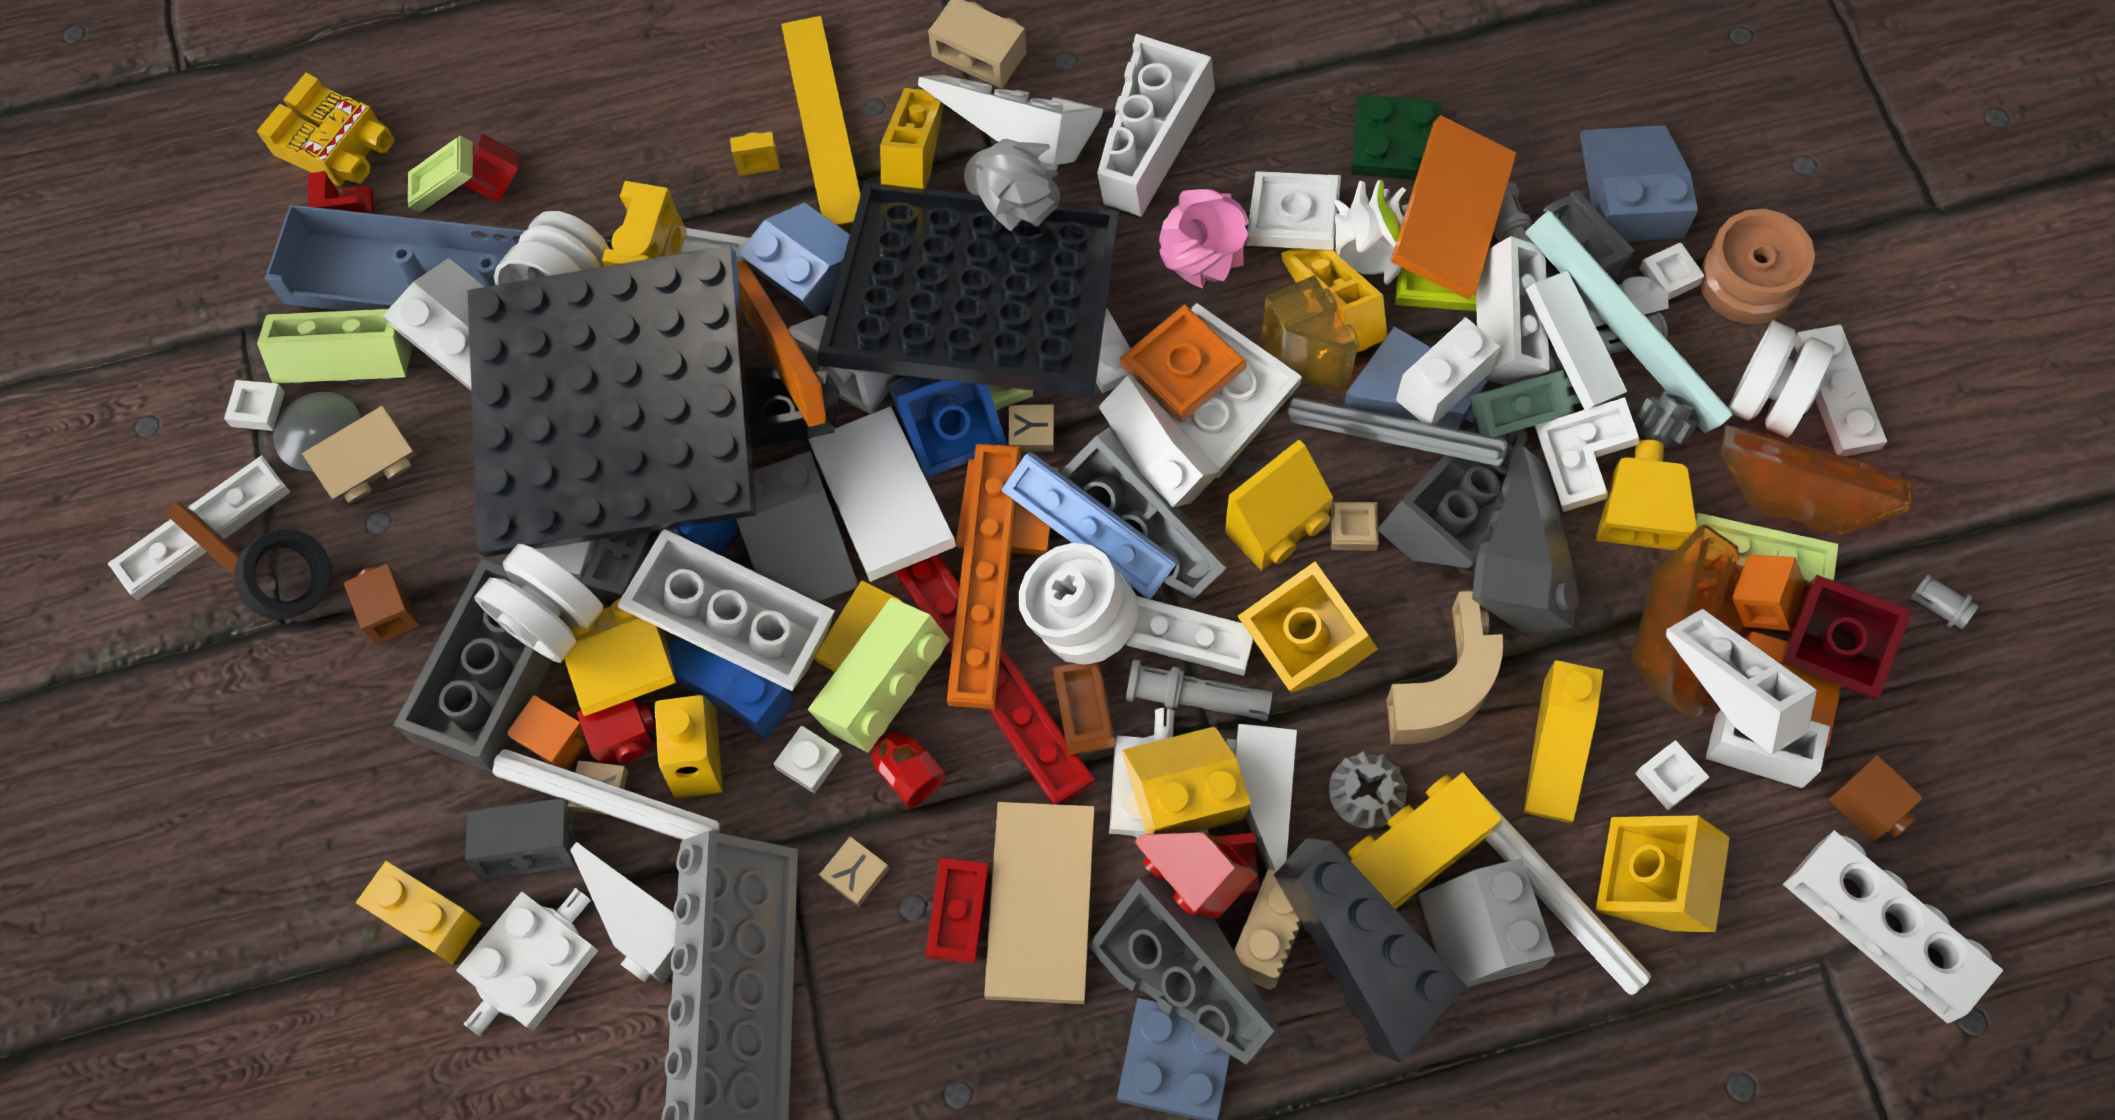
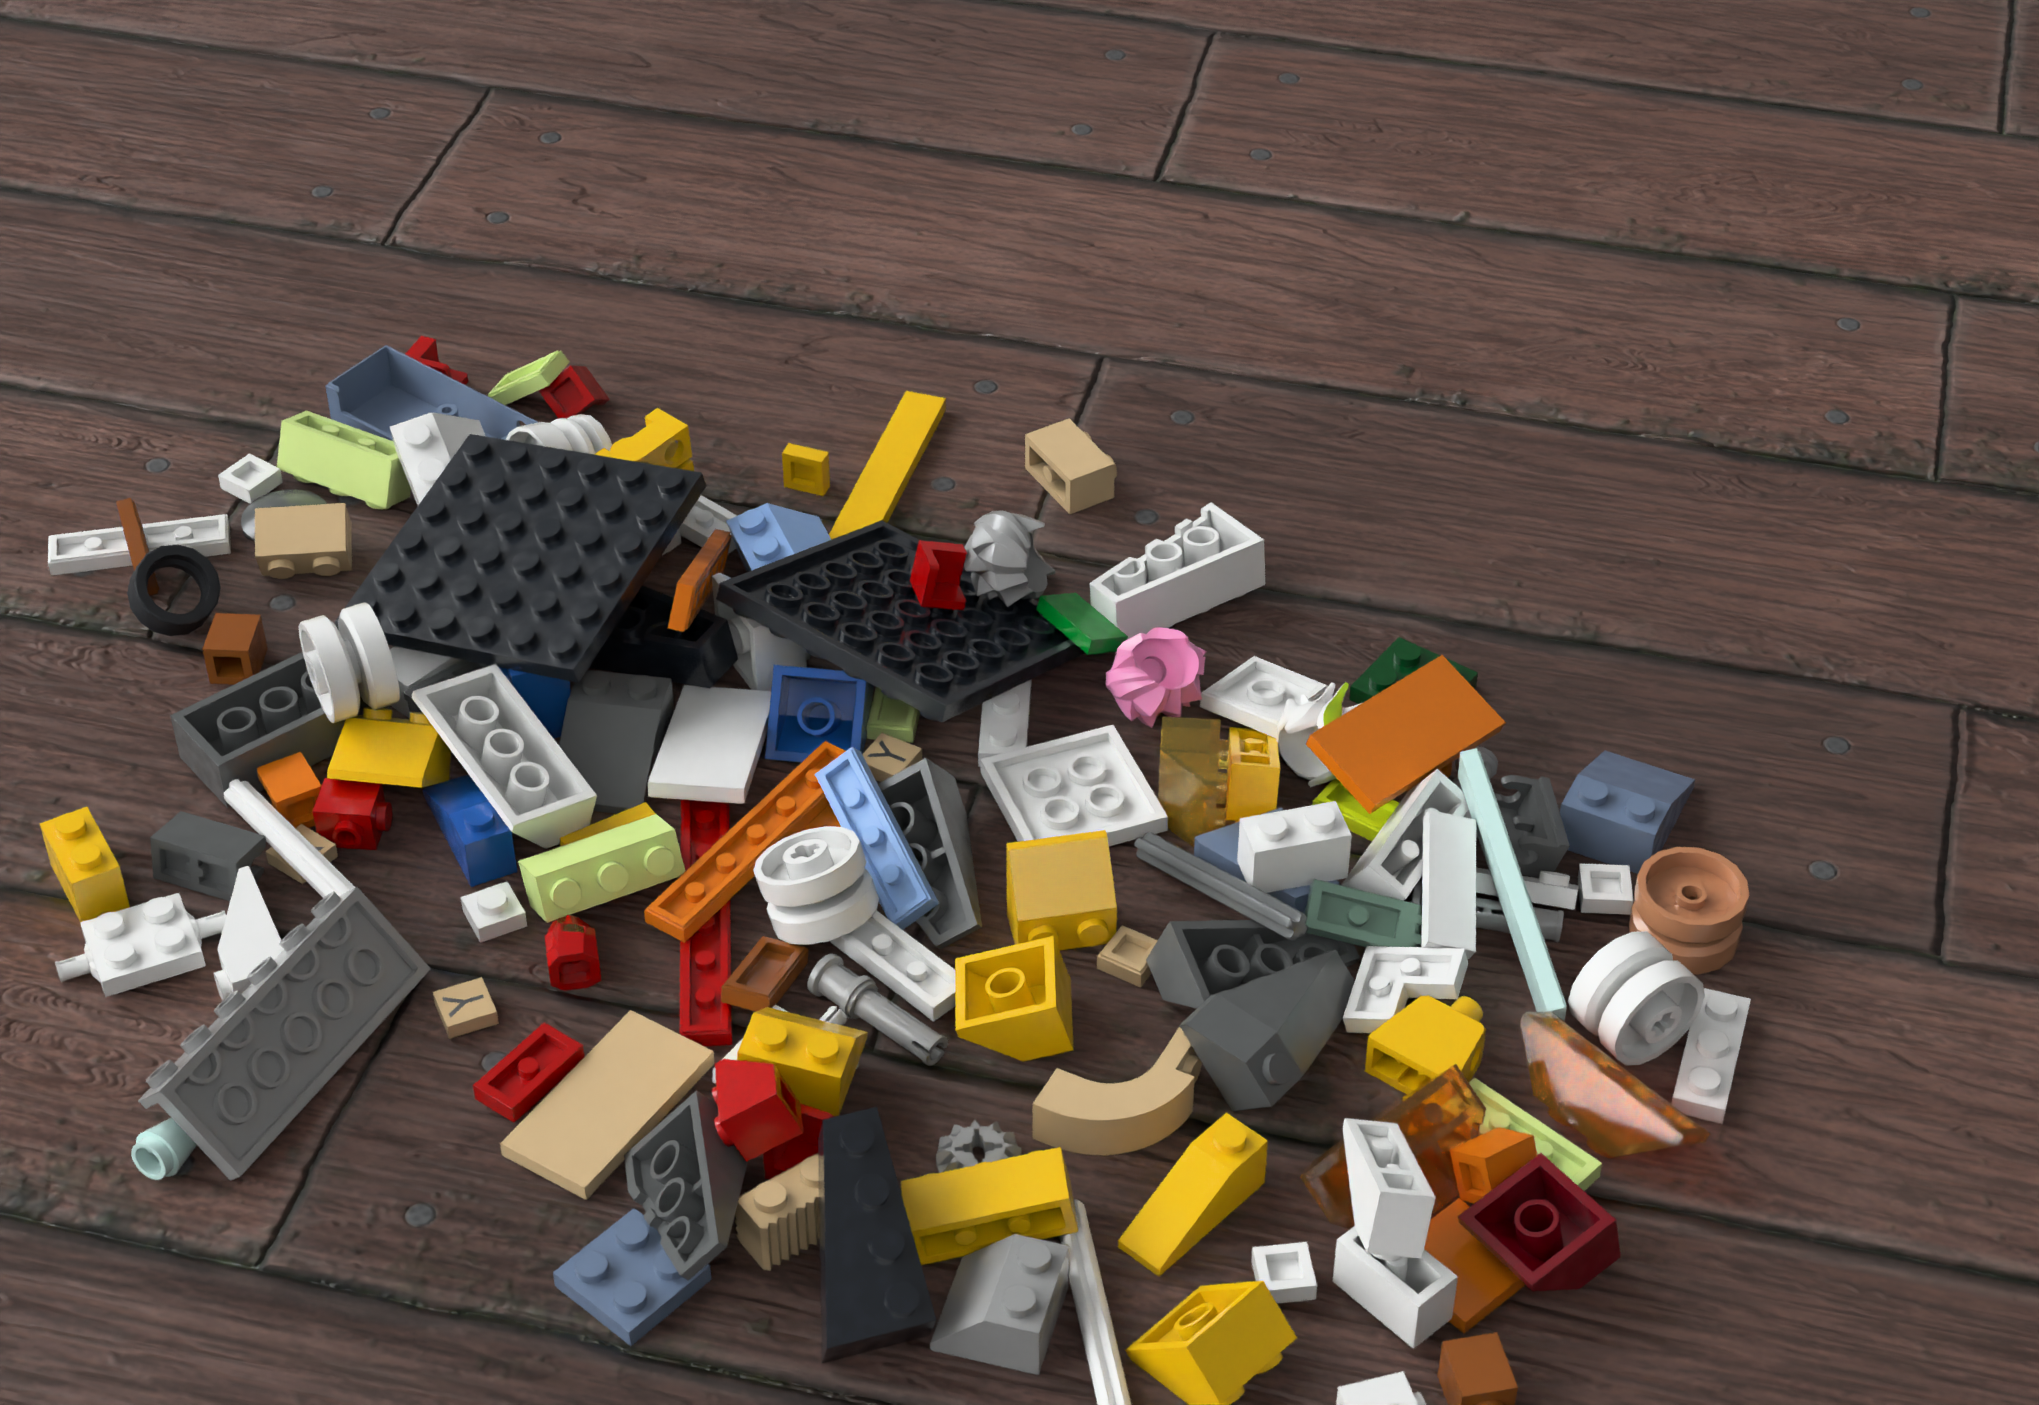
camera: 25 degrees right, 25 degrees down
yellow hips [257,73,395,187] -> none
yellow torso [655,695,723,799] -> none
yellow slope [880,88,944,189] -> none
white wedge [918,75,1103,170] -> none
white slope [1099,375,1221,507] -> none
orange tile [1120,304,1247,423] -> none
white slope [1227,724,1297,871] -> none
dark grey gear [1636,391,1698,448] -> none
light grey pin [1910,574,1979,629] -> none
none -> red panel [910,540,967,610]
none -> green tile [1036,593,1128,655]

